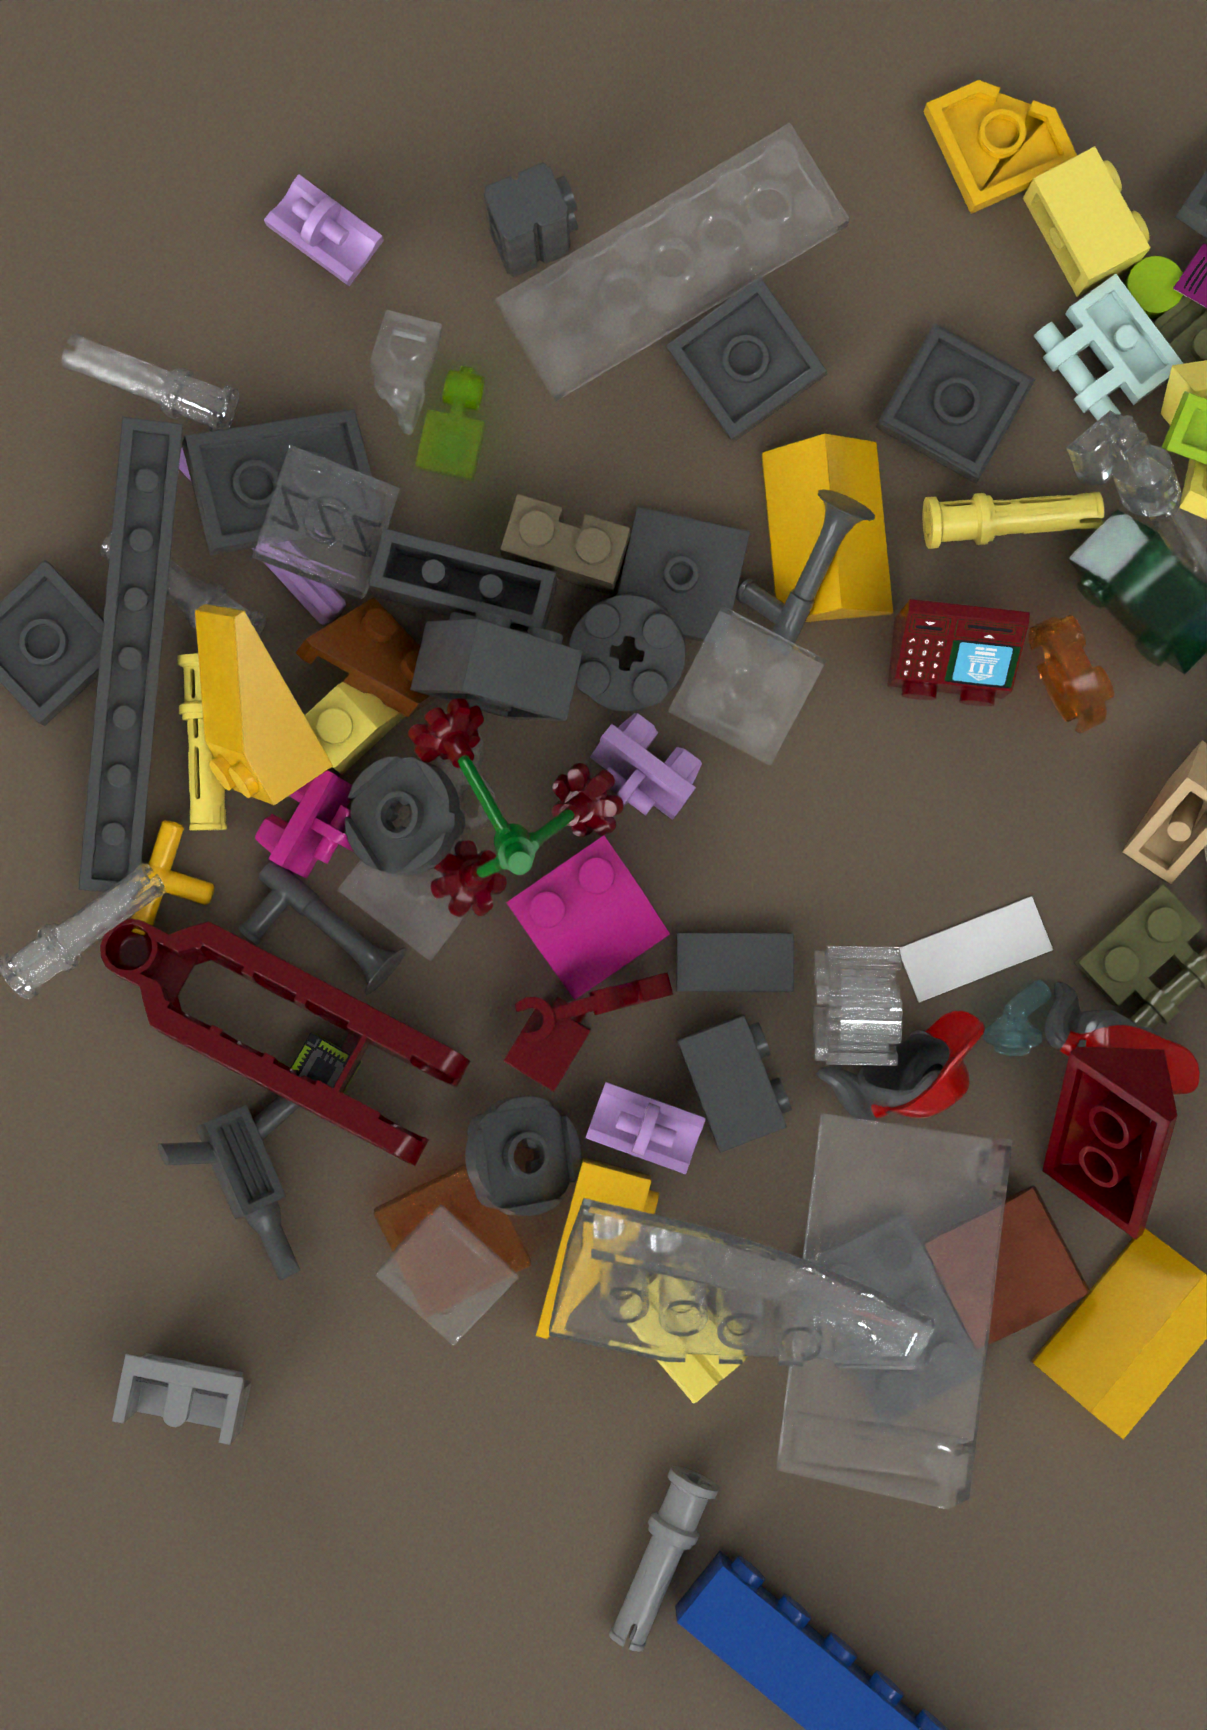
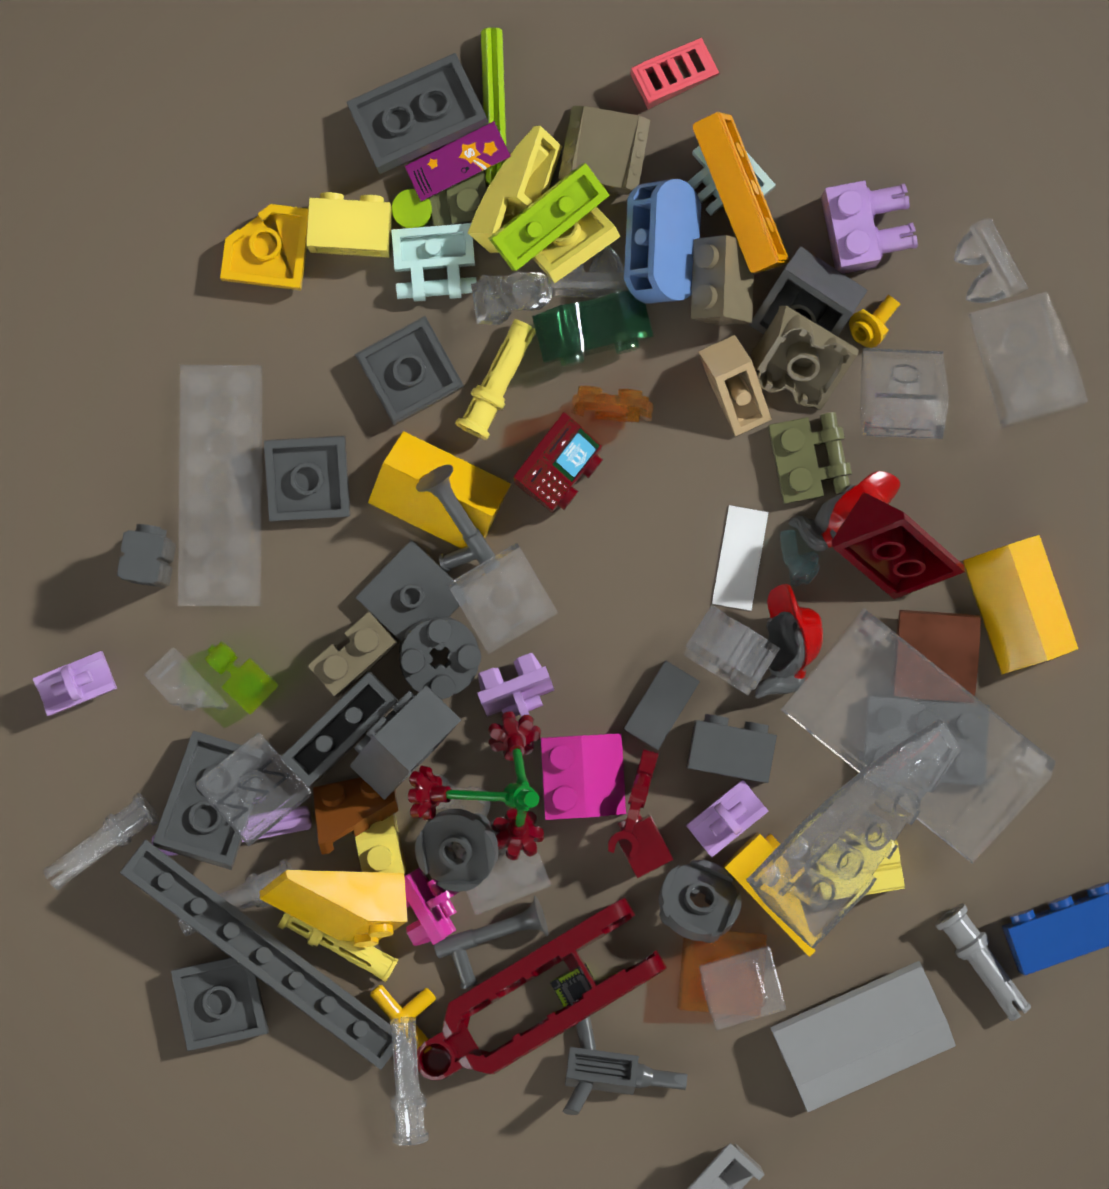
camera: 60 degrees left, 0 degrees up
none -> light grey slope [770,961,956,1112]

